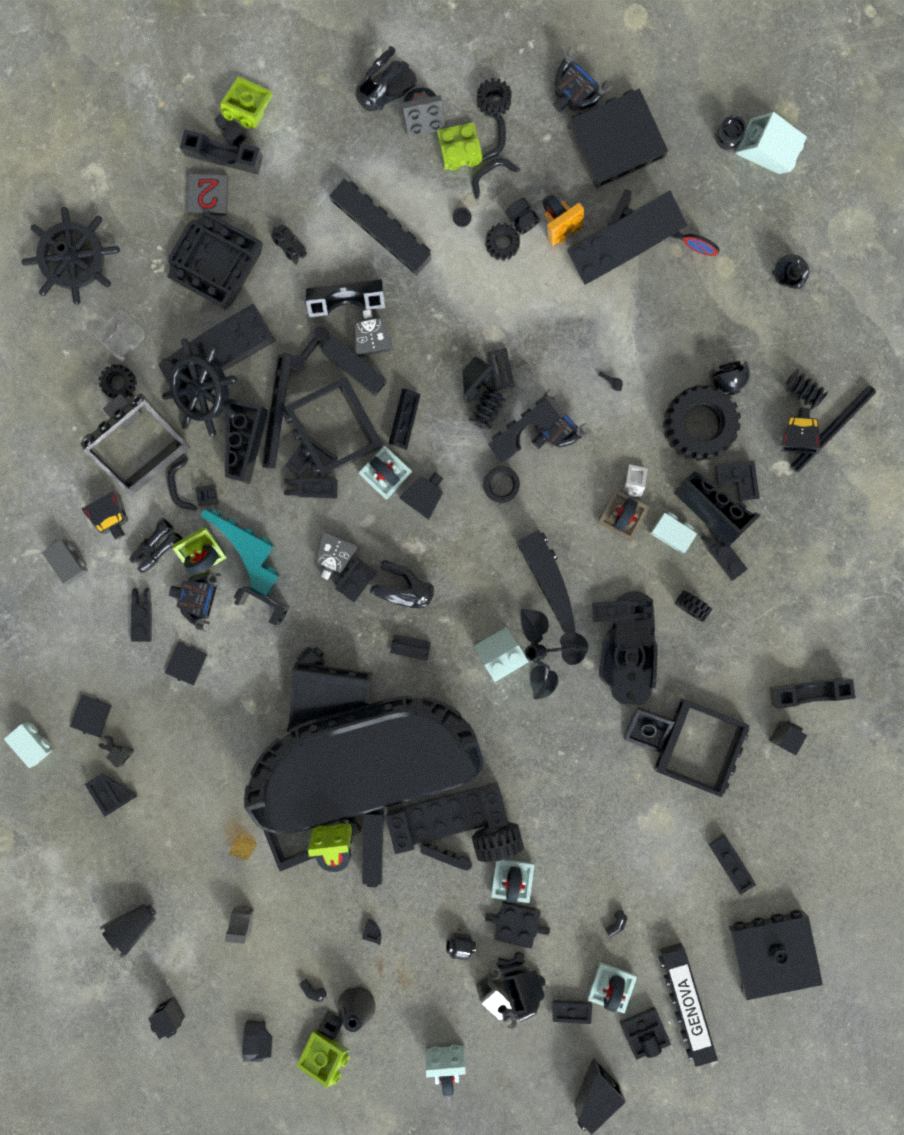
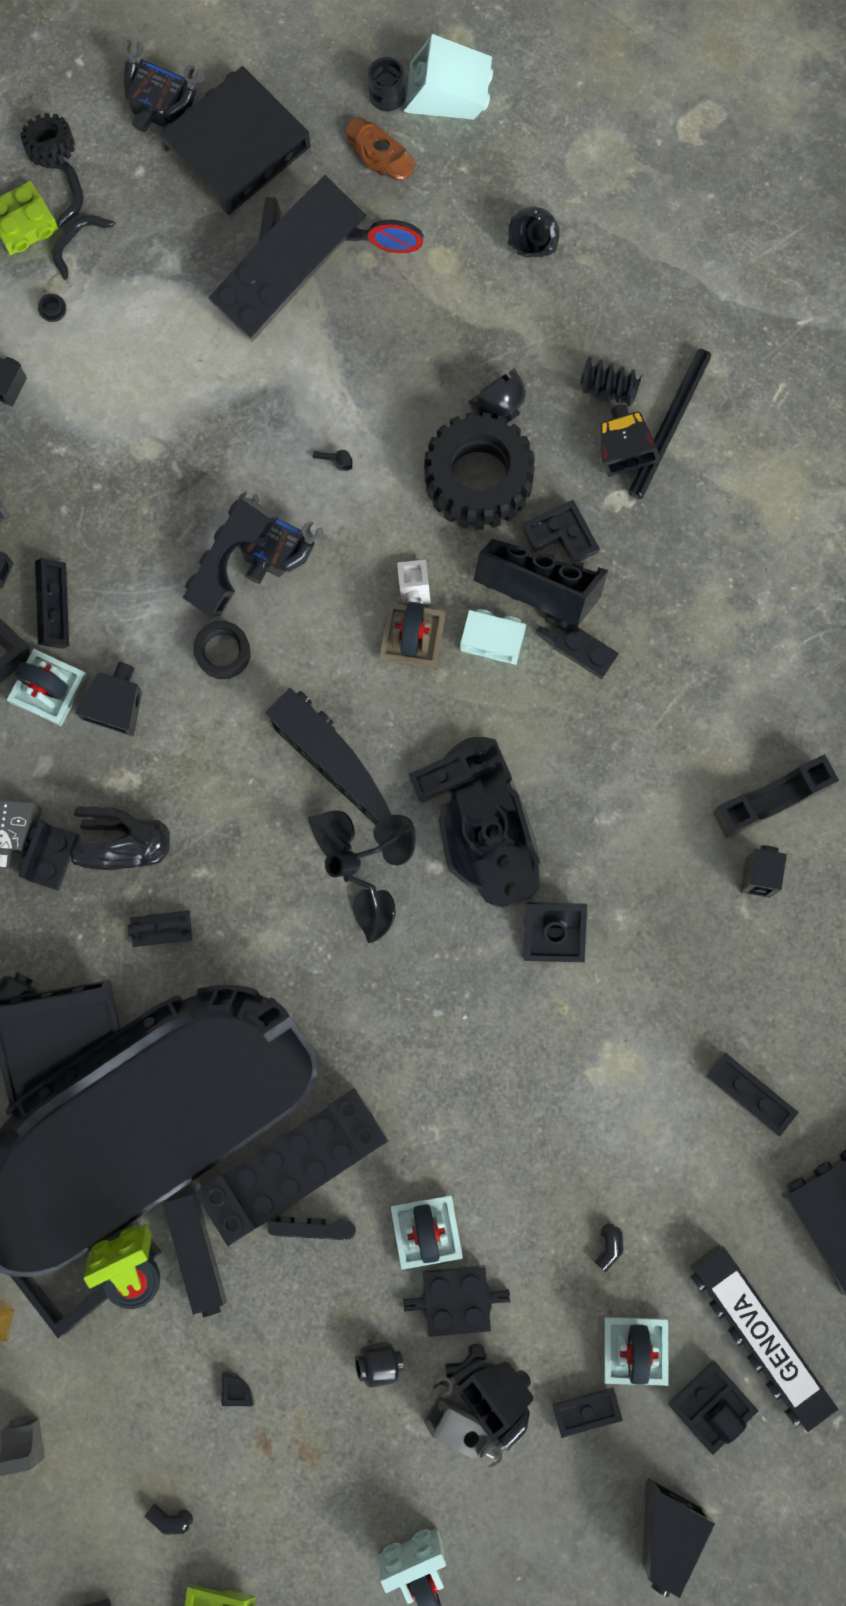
camera: 15 degrees left, 10 degrees down
black slope [317,1011,343,1040] -> none
black cone [337,987,376,1032] -> none
black tile [345,817,361,836] -> none
black slope [462,356,493,403] -> none
black piece [468,386,506,429] -> none
black tyre [471,822,524,862] -> none
light aqua slope [474,626,528,682] -> none
black tyre [485,223,520,261] -> none
black tile [488,348,515,390] -> none
black wheel [505,197,540,235] -> none
light orange plate [542,195,584,247] -> none
black window [654,698,750,797] -> none
black tyre [675,590,713,622] -> none
none -> dark orange piece [346,117,417,181]

